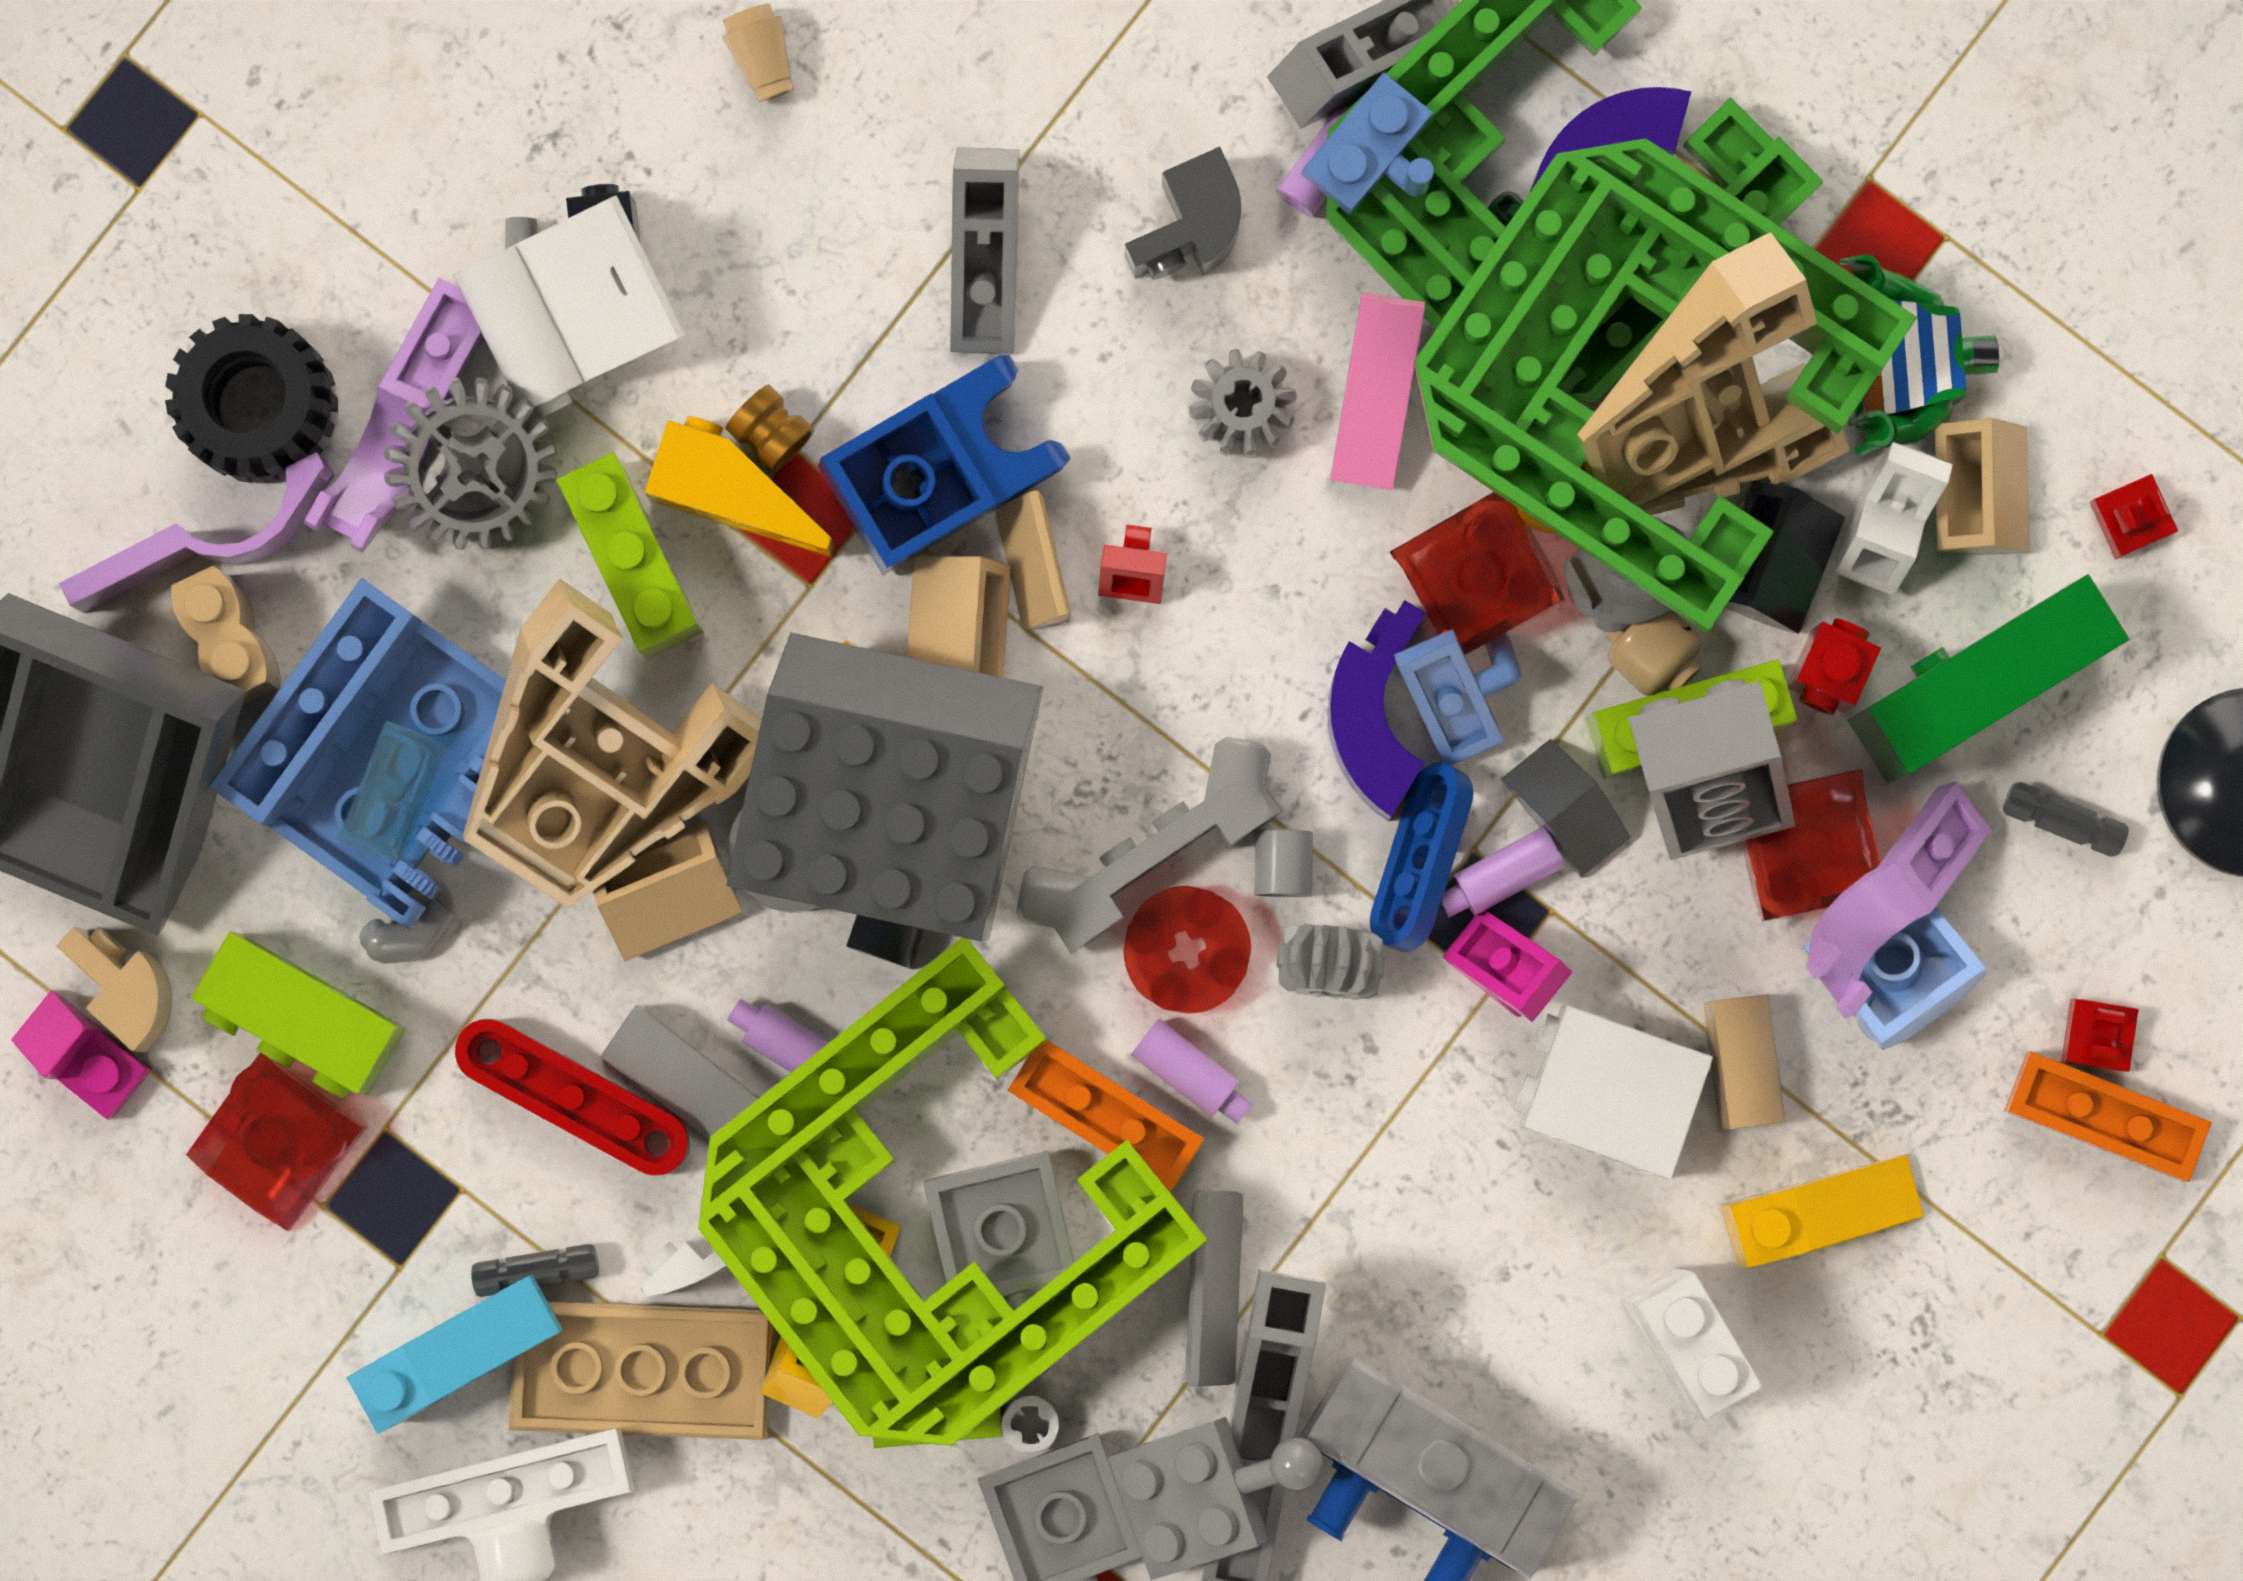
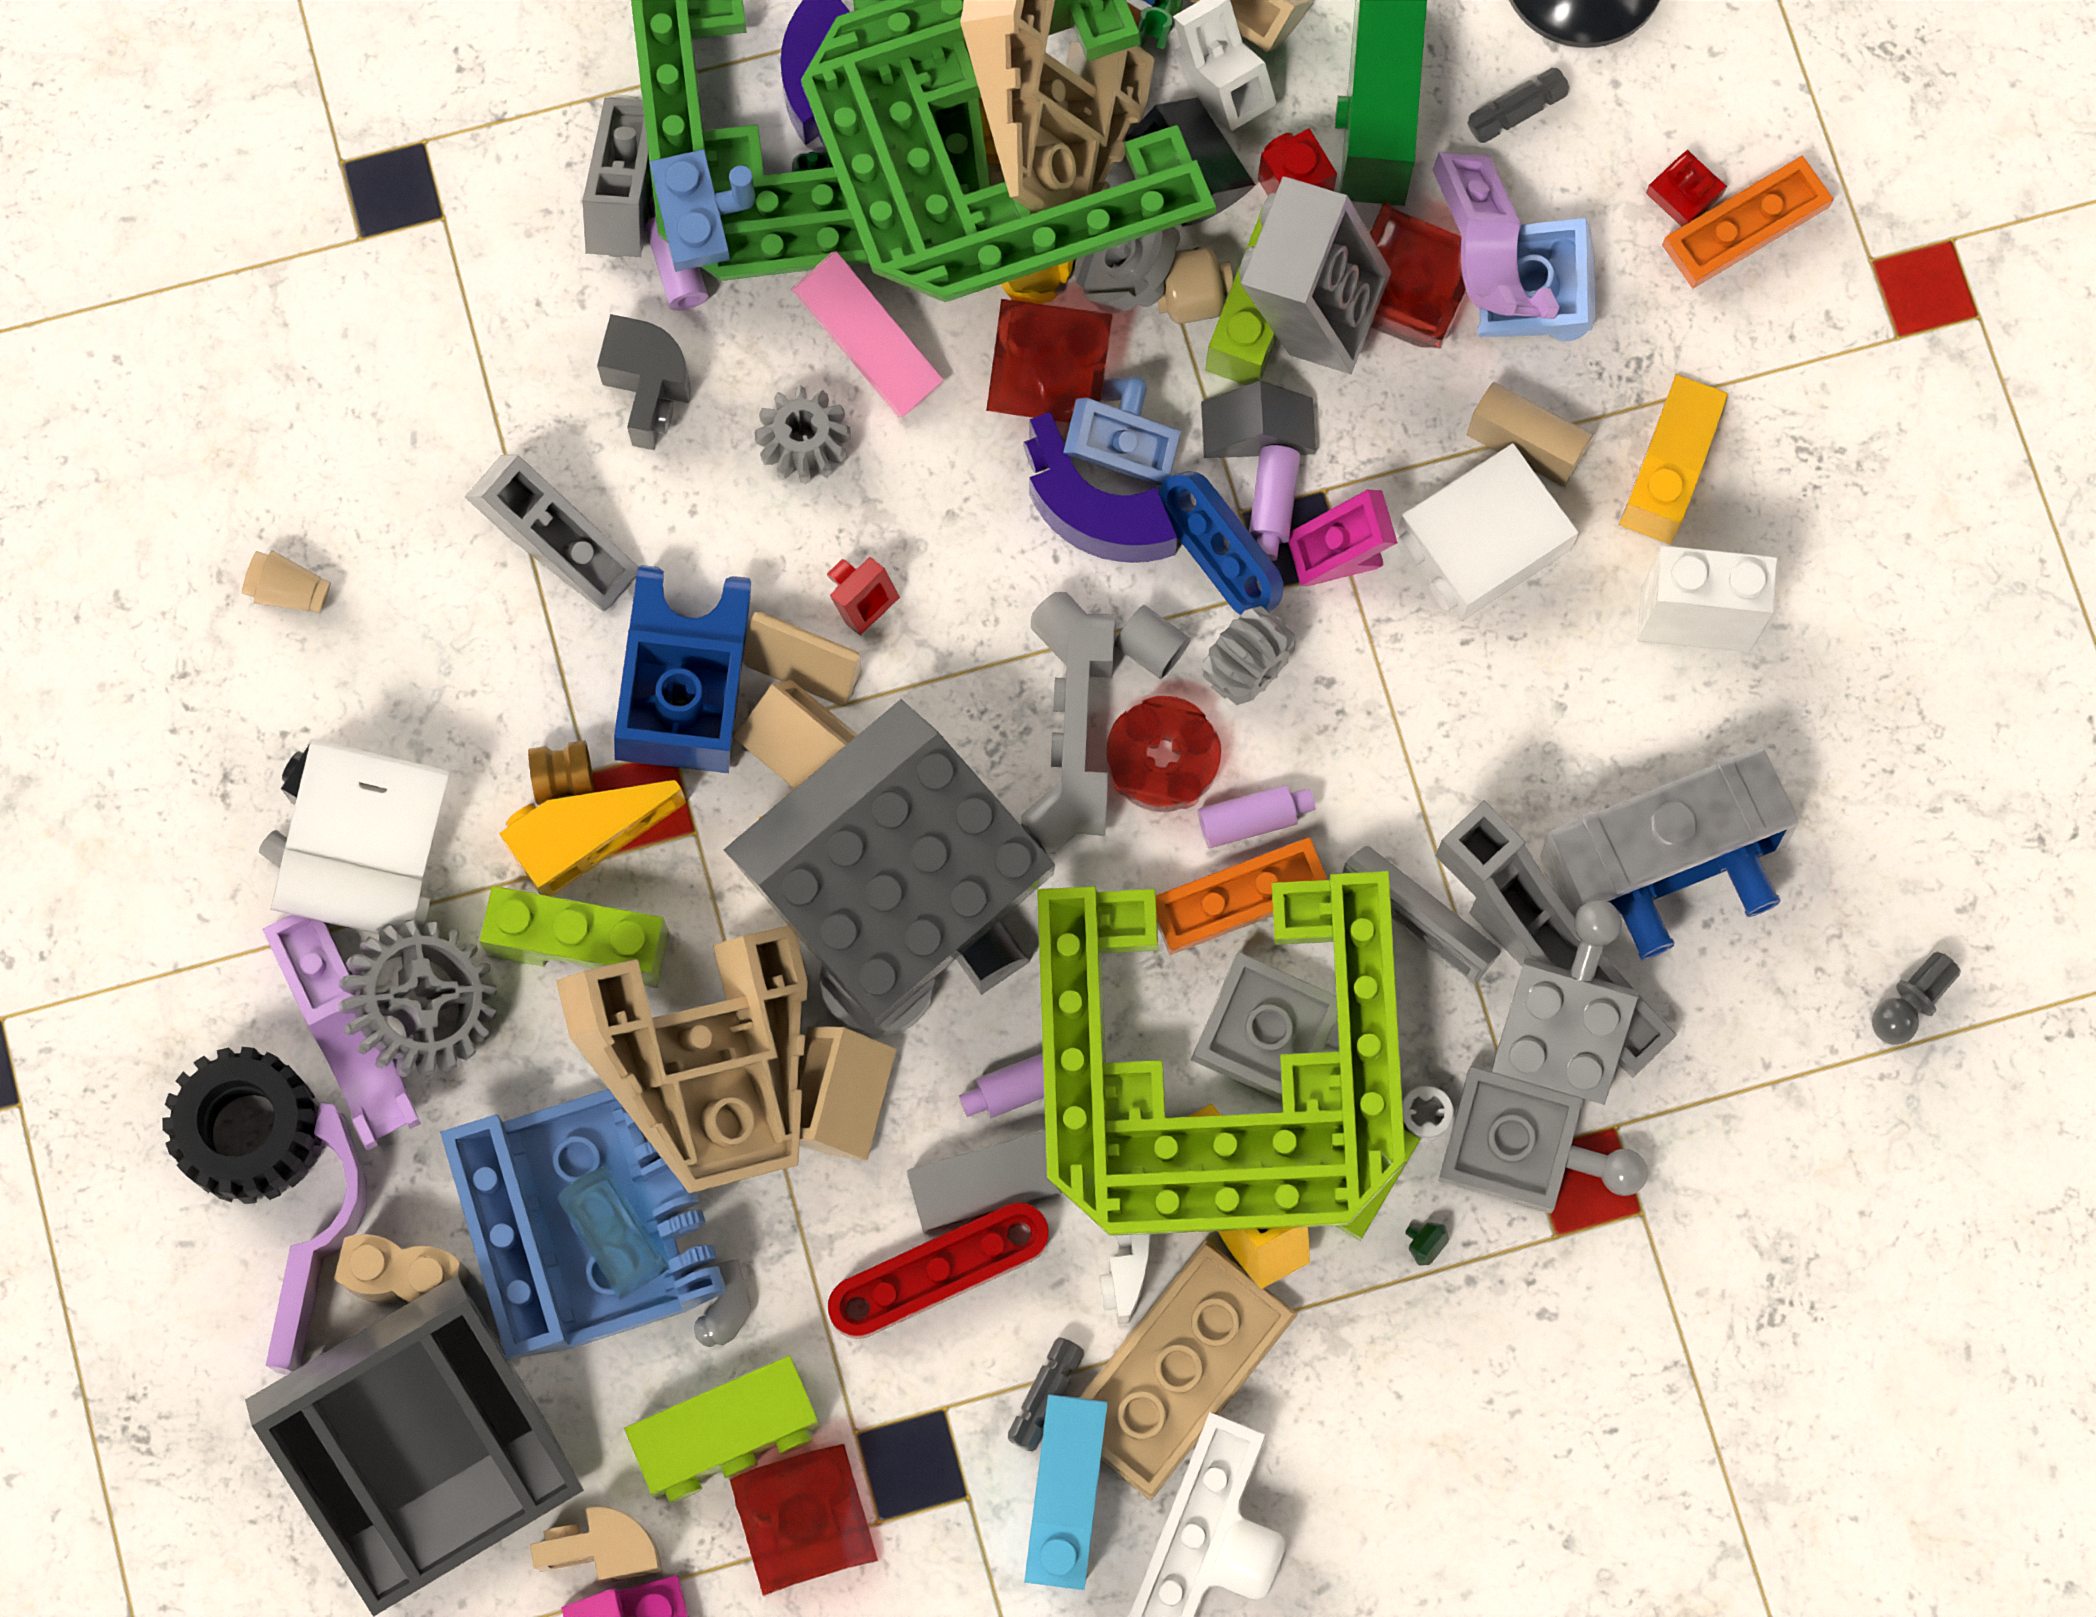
camera: 55 degrees left, 10 degrees down
none -> dark green rock [1405,1222,1449,1266]

